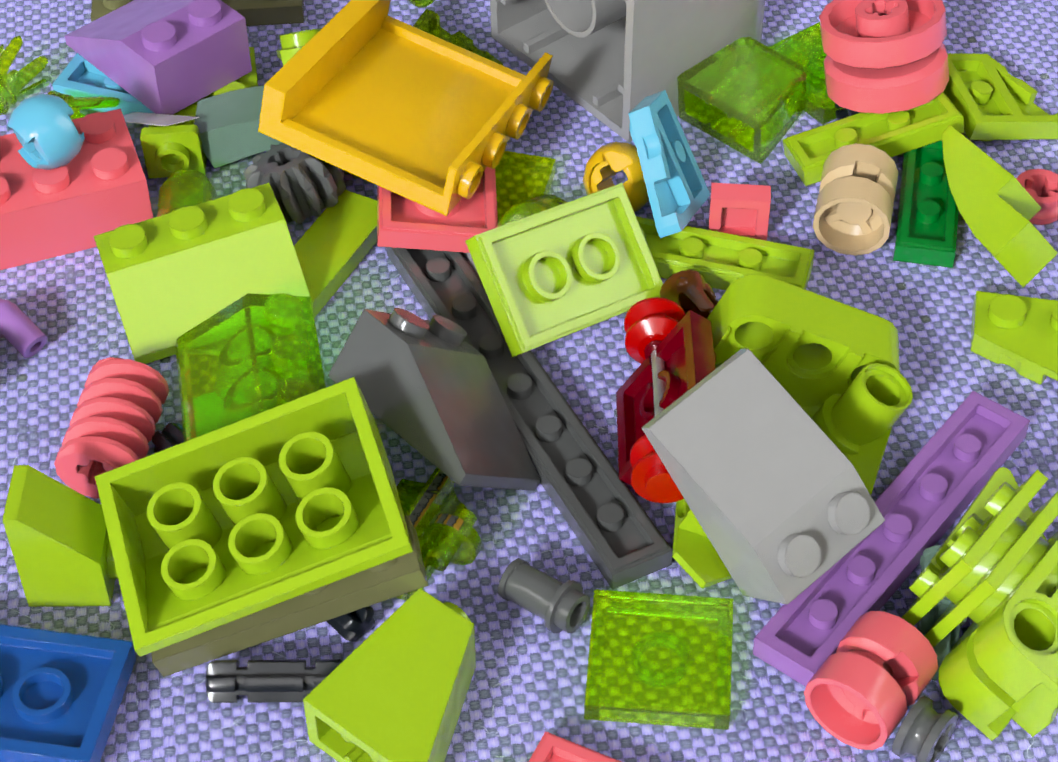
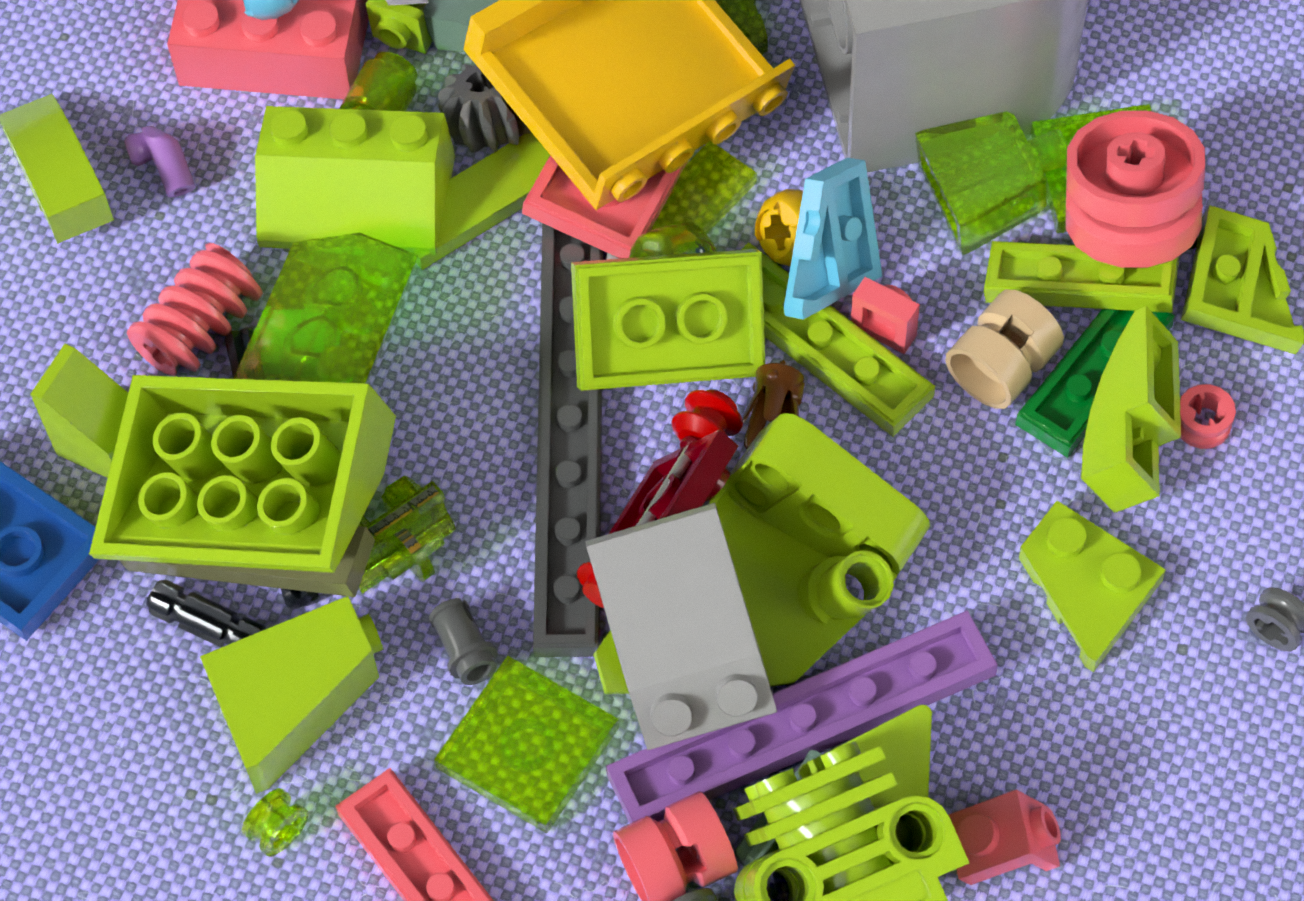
camera: 30 degrees right, 15 degrees up
dark grey slope [328,308,541,491] -> none

